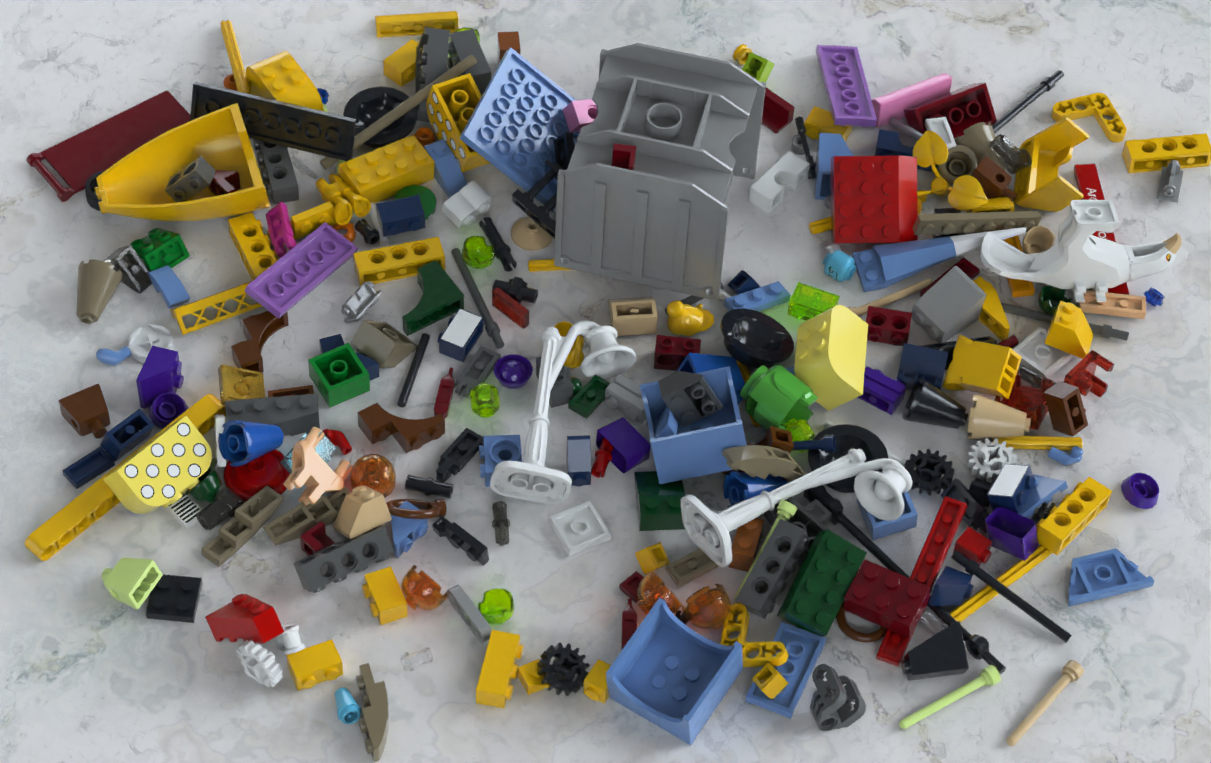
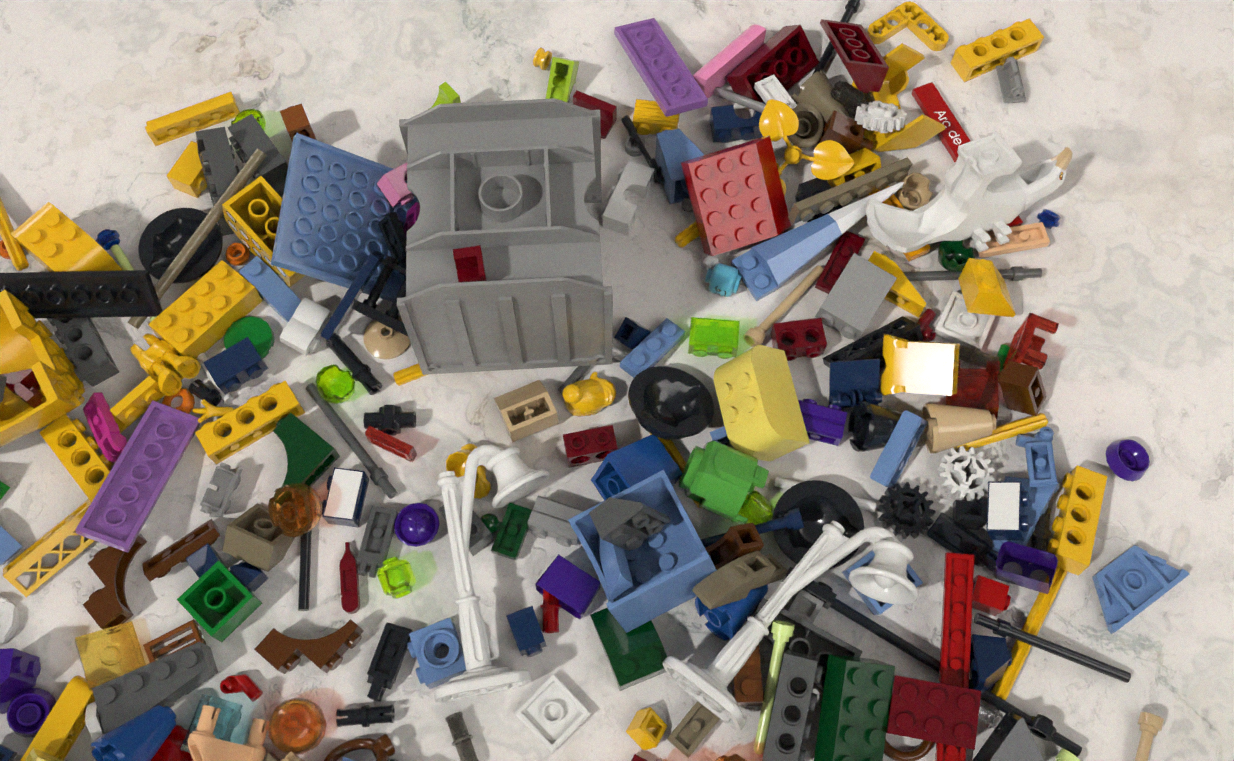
camera: 15 degrees left, 15 degrees up
none -> reddish brown plate [142,519,220,582]
none -> yellow bar [192,399,233,423]
none -> clear orange cylinder [268,483,323,538]
none -> dark blue tile [321,251,385,340]
none -> dark red slope [820,19,889,93]
none -> white gear [855,101,907,133]
none -> medium blue slope [870,410,928,489]
none -> medium blue slope [1025,441,1057,487]

